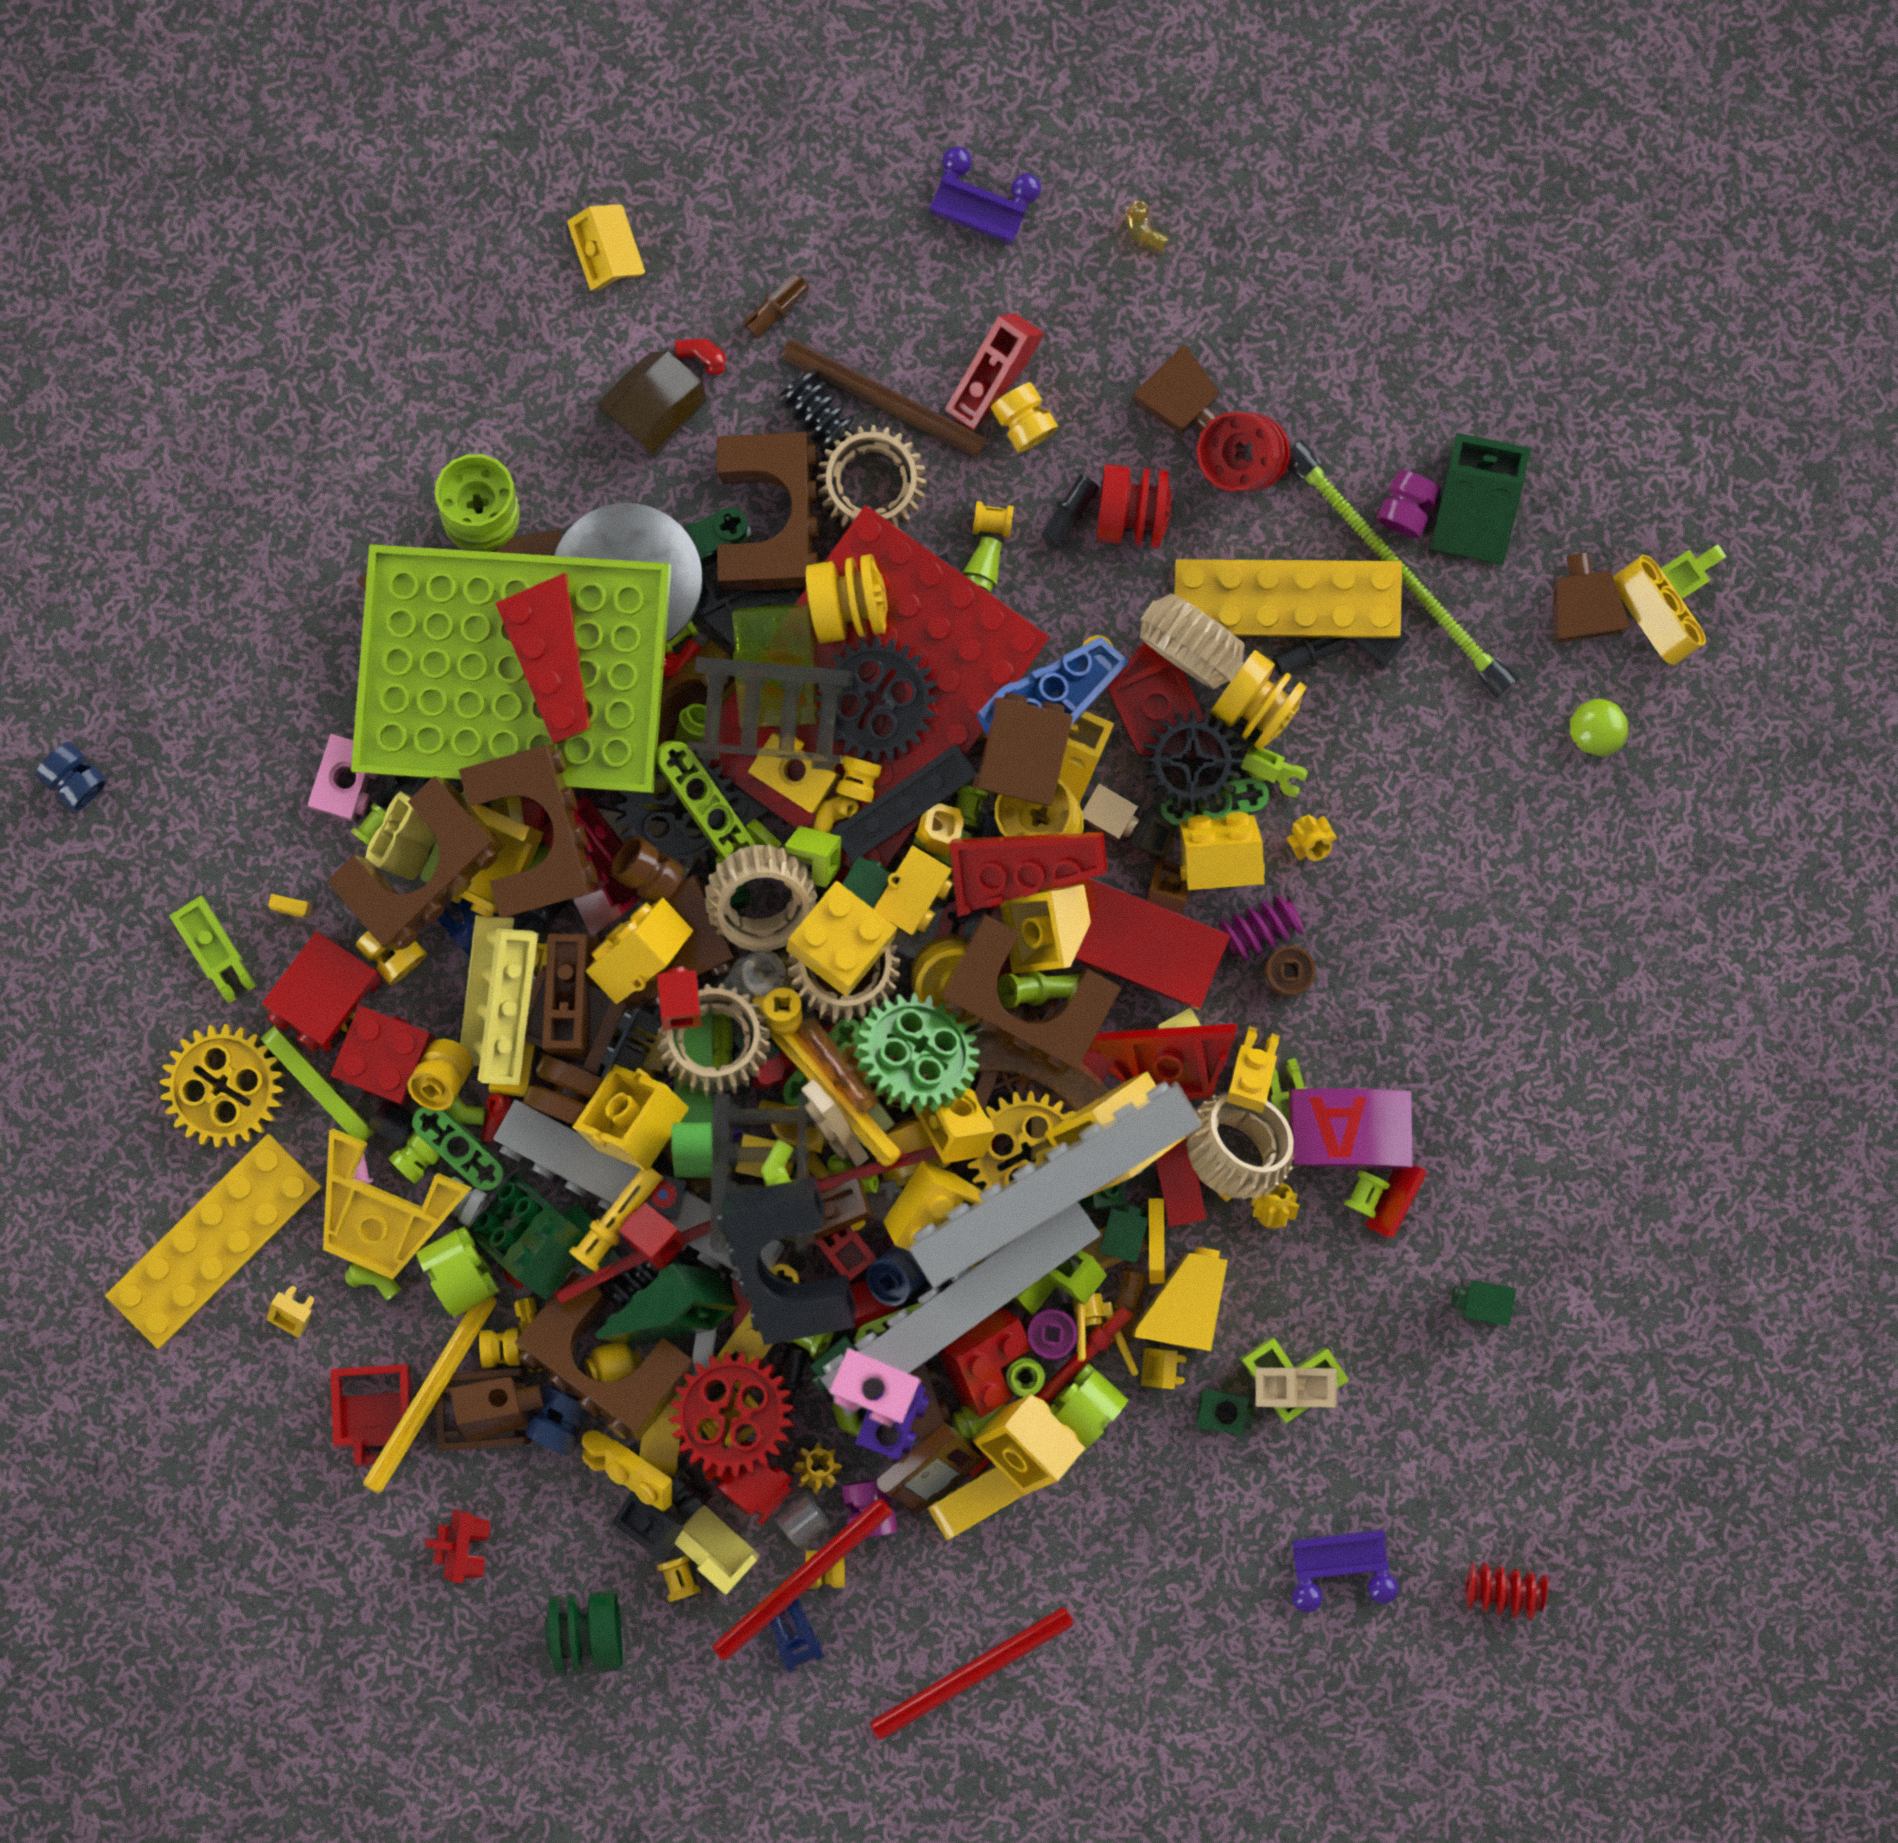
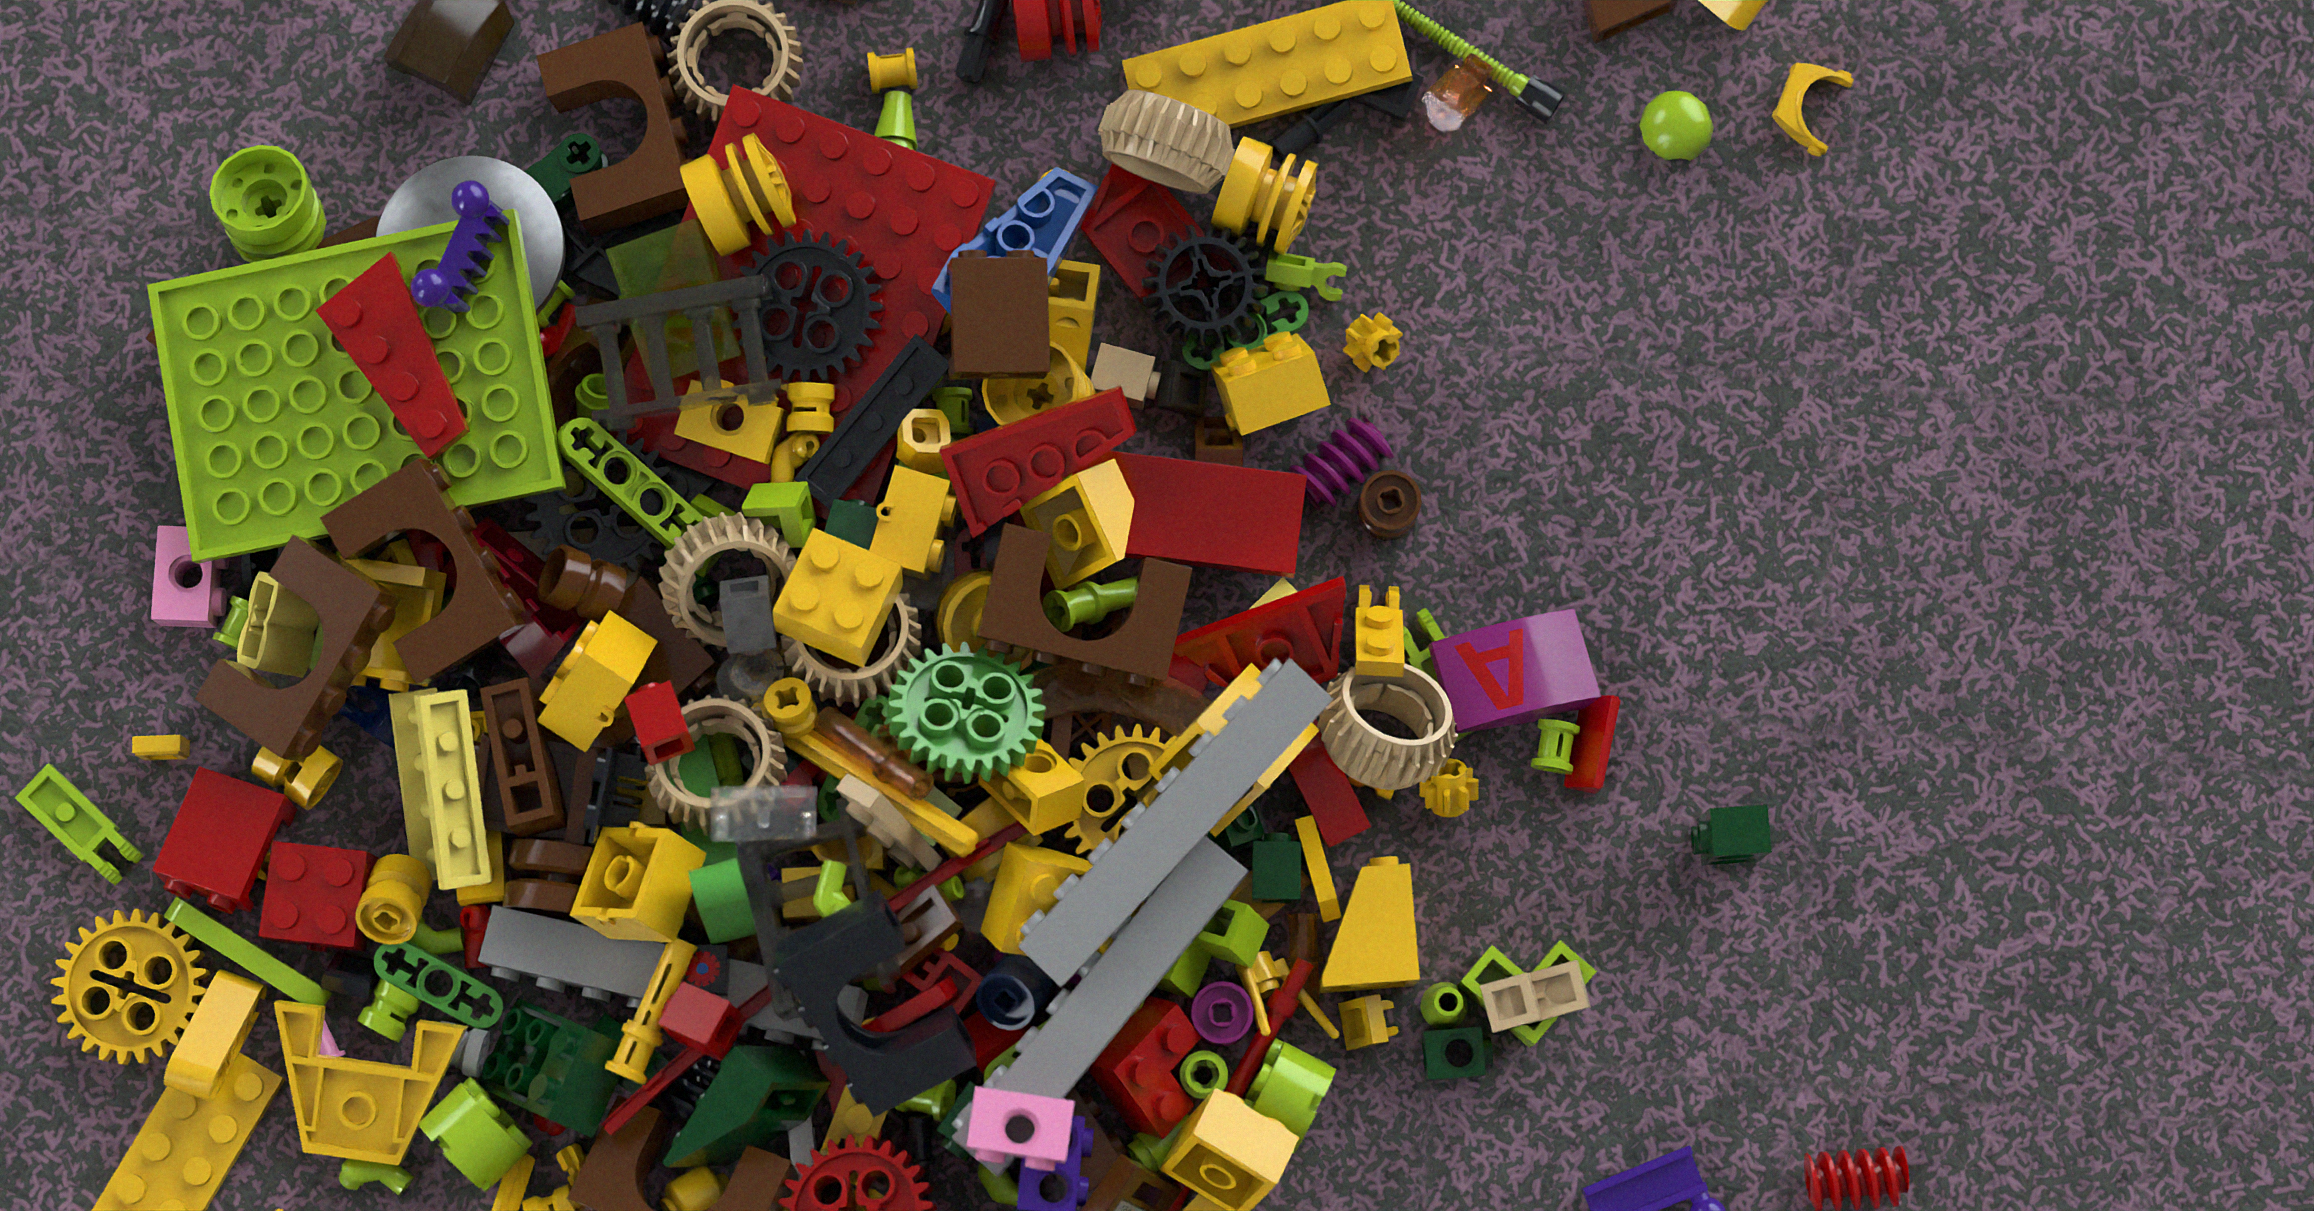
camera: 15 degrees left, 5 degrees down
none -> yellow beam [164,969,267,1101]
none -> dark purple gear [411,180,510,314]
none -> clear hinge [711,785,817,842]
none -> flat silver brick [720,575,776,655]
none -> red tile [861,976,959,1032]
none -> lime cone [1420,982,1468,1030]
none -> clear orange hips [1421,53,1494,132]
none -> yellow helmet [1772,63,1854,157]

